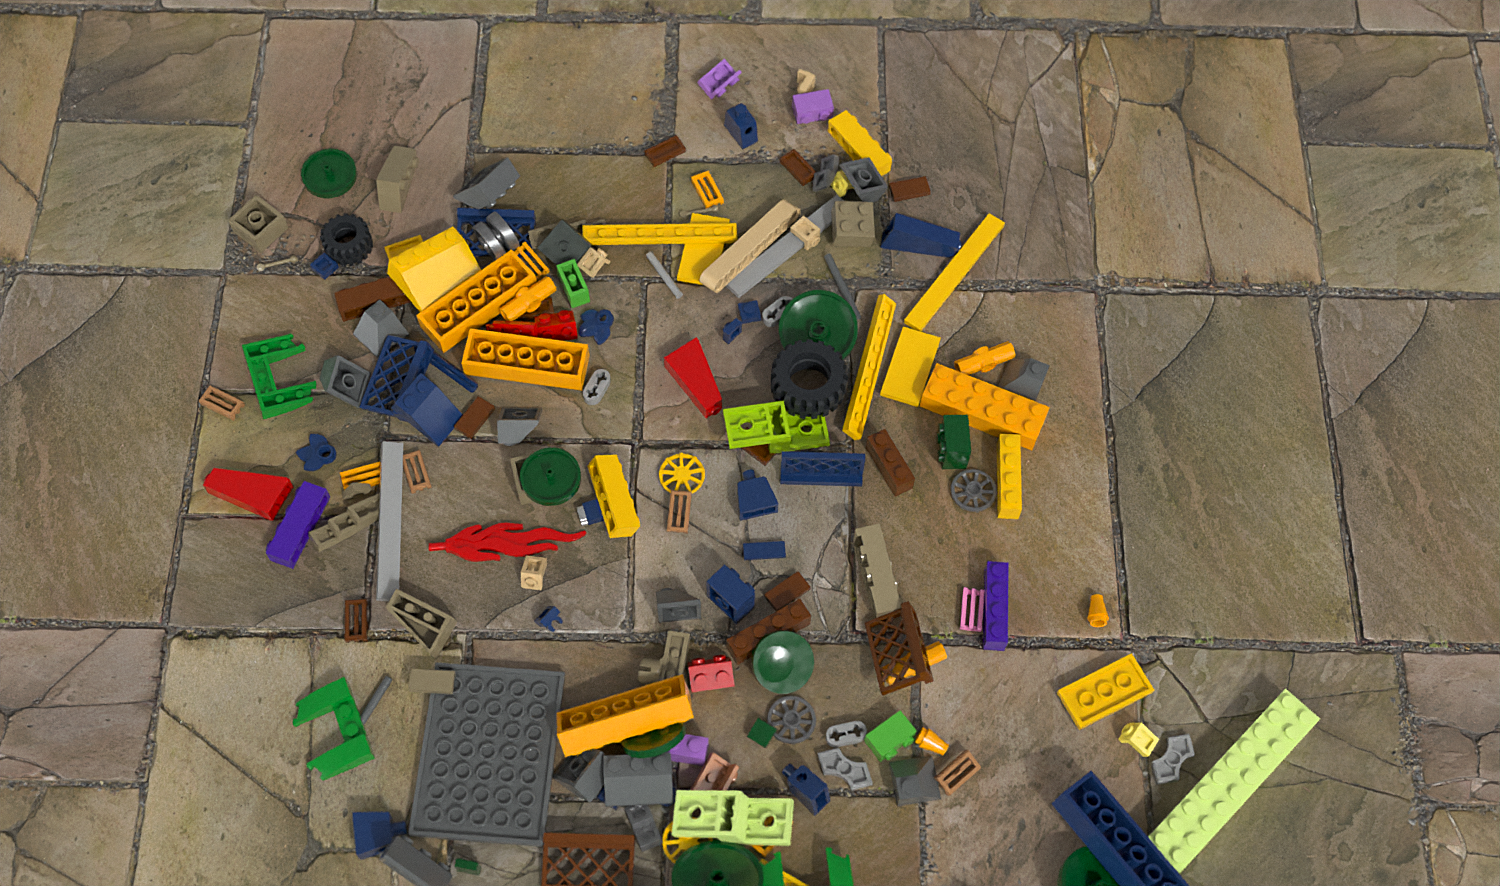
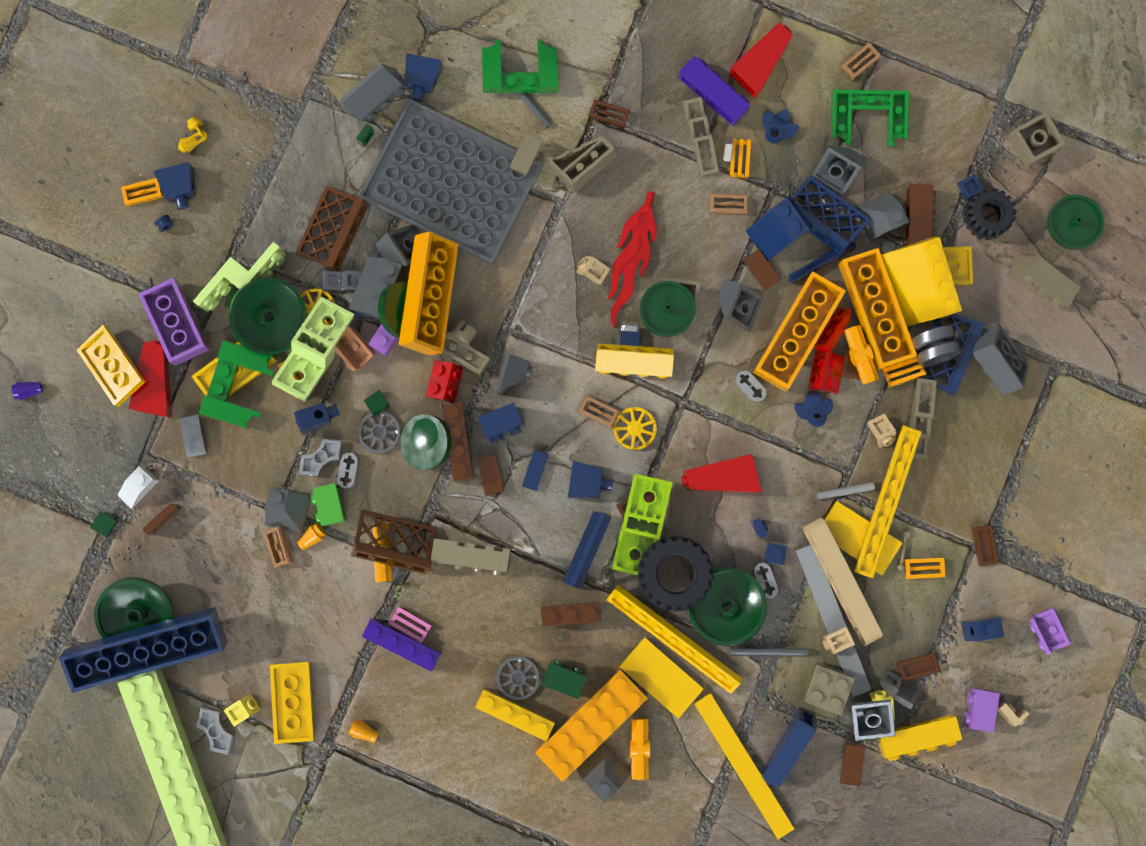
camera: 115 degrees right, 20 degrees up
dark tan hinge [257,256,298,271] -> none
light grey tile [376,441,403,601] -> none
dark blue tile [534,606,563,632] -> none
pearl dark grey plate [537,219,592,265] -> none
bright green brick [556,259,590,308] -> none

